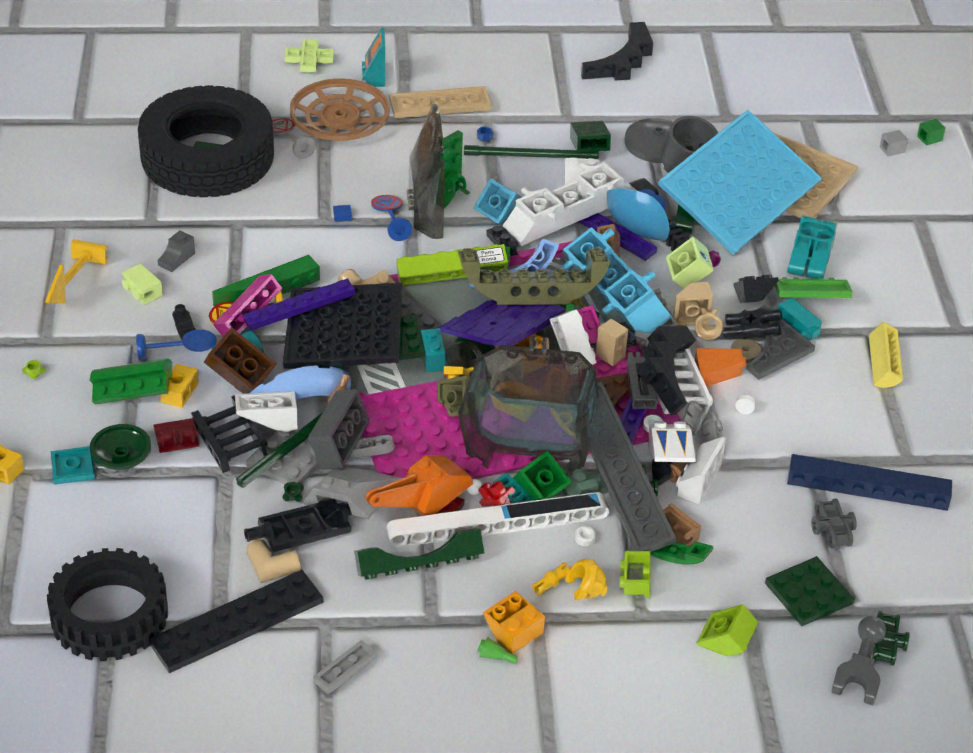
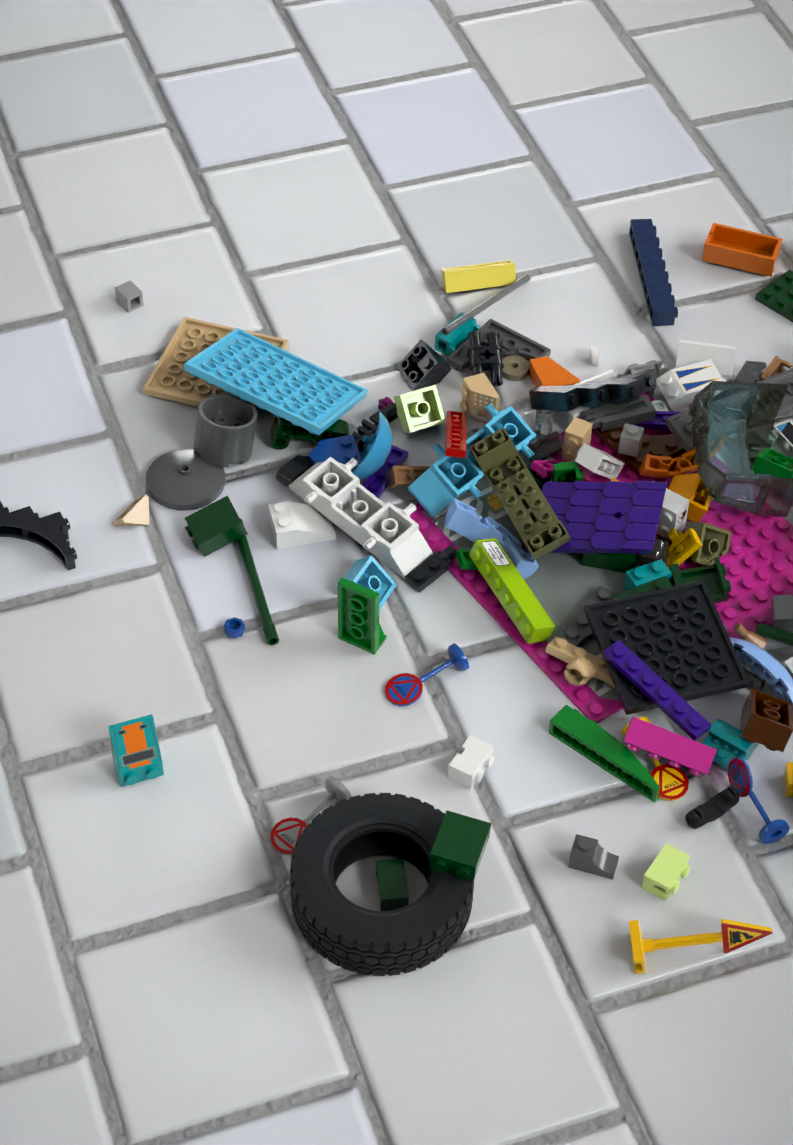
camera: 105 degrees left, 5 degrees up
yellowish green plate [285,39,334,73] -> none
medium nougat dish [290,78,390,141] -> none
blue tile [333,205,352,222] -> none
tan plate [389,86,492,118] -> none
clear smoke windscreen [407,104,445,239] -> none
tan piece [695,308,724,340] -> none
bright green hinge [775,277,853,298] -> none
teal connector [787,215,837,279] -> none
dark grey axle [811,498,857,549] -> none
green brick [917,119,946,146] -> none
none -> slope [112,495,149,526]
none -> dark green brick [428,810,491,881]
none -> piece [442,274,530,335]
none -> red tile [445,410,466,458]
none -> white brick [448,735,495,789]
none -> light grey brick [618,423,644,457]
none -> dark green panel [670,557,731,603]
none -> orange piece [702,223,782,277]
none -> black hinge [733,361,766,391]

